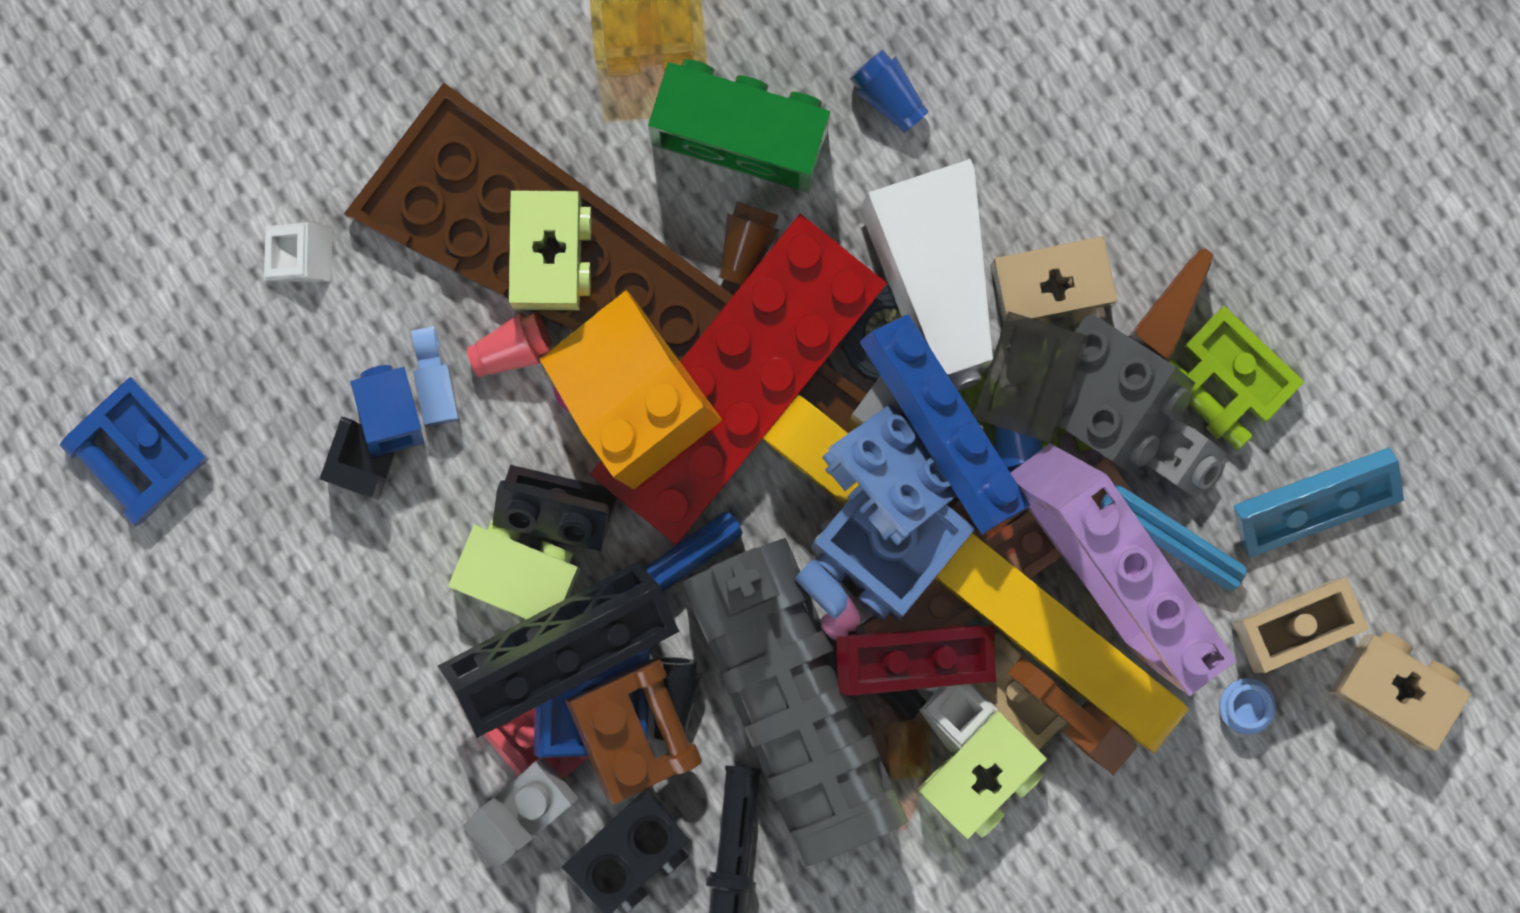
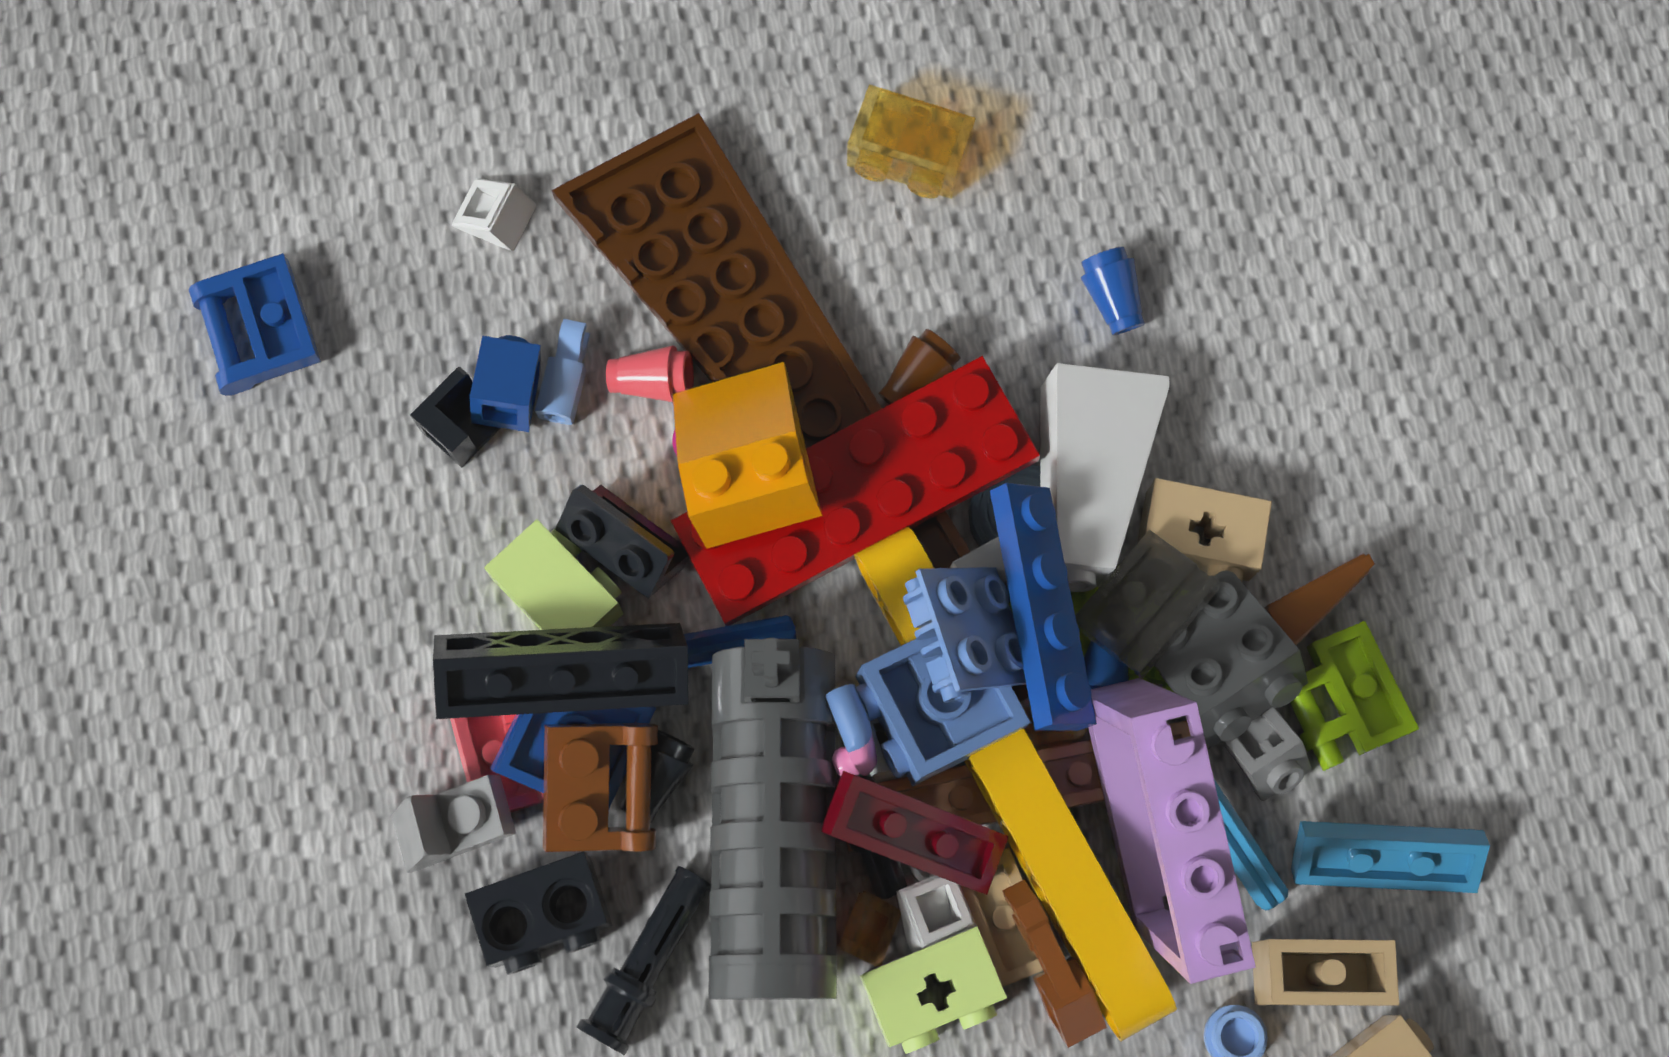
camera: 20 degrees right, 10 degrees down
yellowish green brick [509,191,592,310] -> none
green brick [648,59,830,193] -> none

